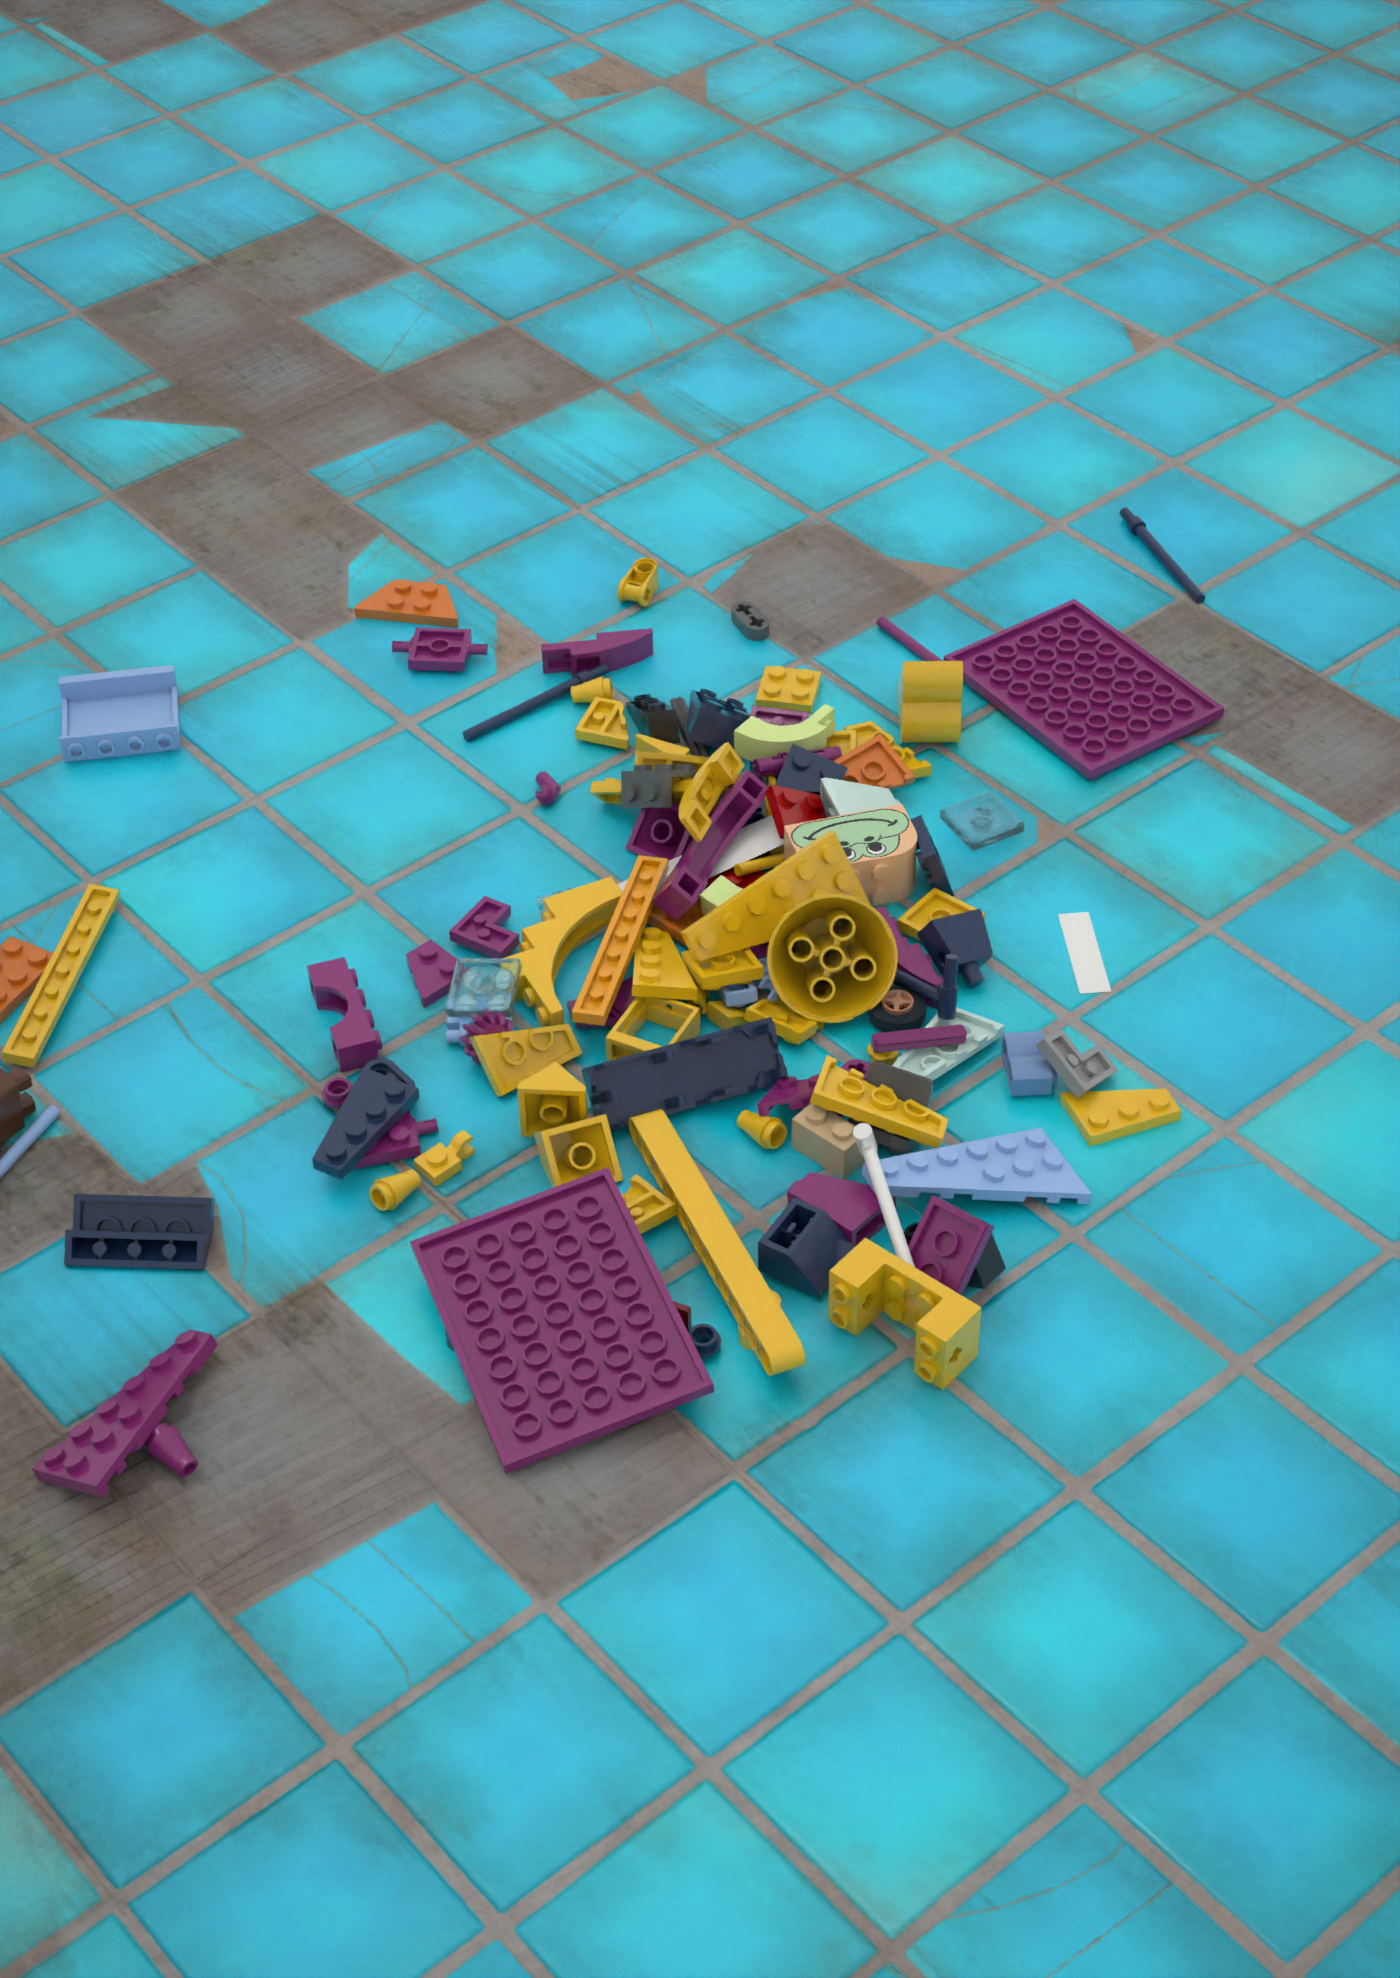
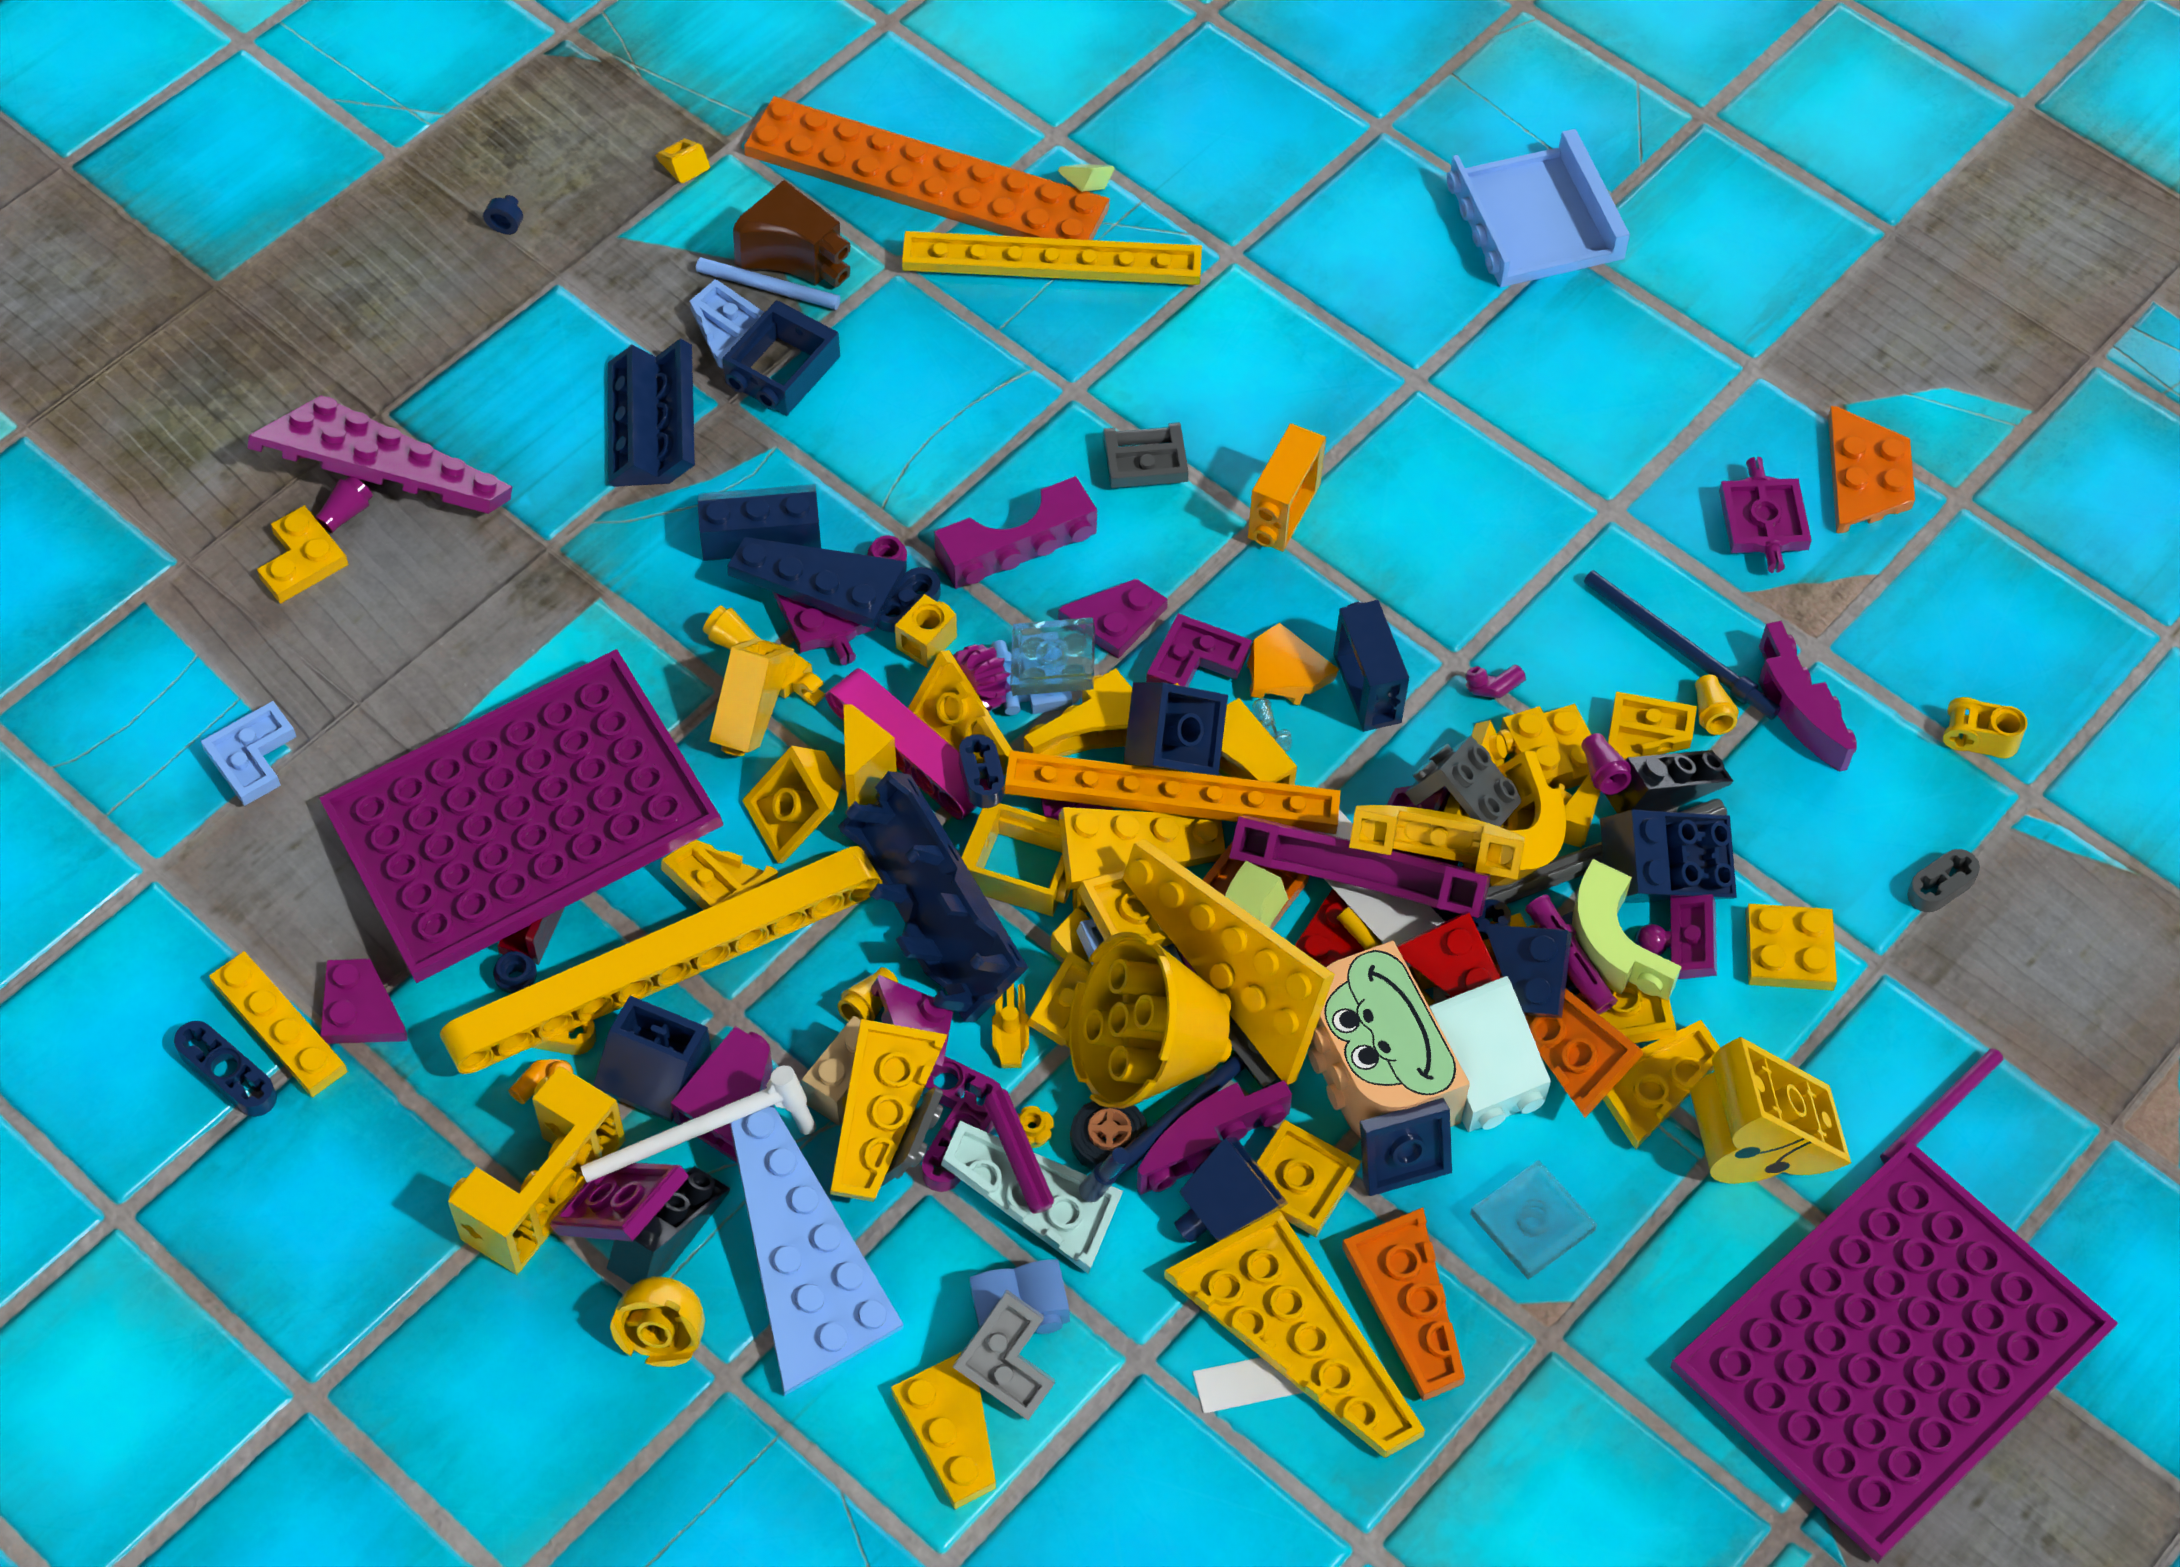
camera: 80 degrees right, 15 degrees up
none -> dark blue beam [174,1021,277,1117]
none -> light blue plate [201,701,296,806]
none -> yellow plate [209,951,348,1098]
none -> yellow plate [257,505,349,604]
none -> magenta wing [321,959,408,1044]
none -> light orange arm [508,1059,573,1104]
none -> yellow cylinder [610,1276,705,1367]
none -> light blue wing [690,279,765,369]
none -> dark blue slope [698,484,821,561]
none -> yellow slope [709,638,794,756]
none -> dark blue window [722,300,840,416]
none -> dark pink beam [825,668,991,820]
none -> yellow brick [895,594,957,668]
none -> dark blue beam [959,735,1004,808]
none -> yellow piece [992,983,1029,1068]
none -> dark grey plate [1103,422,1189,488]
none -> dark blue slope [1123,682,1228,776]
none -> yellow wing [1164,1210,1425,1458]
none -> light orange slope [1246,623,1339,705]
none -> light orange window [1248,423,1326,552]
none -> dark blue window [1333,600,1409,732]
none -> orange wing [1342,1208,1465,1401]
none -> yellow plate [1497,704,1591,790]
none -> magenta cone [1581,733,1631,794]

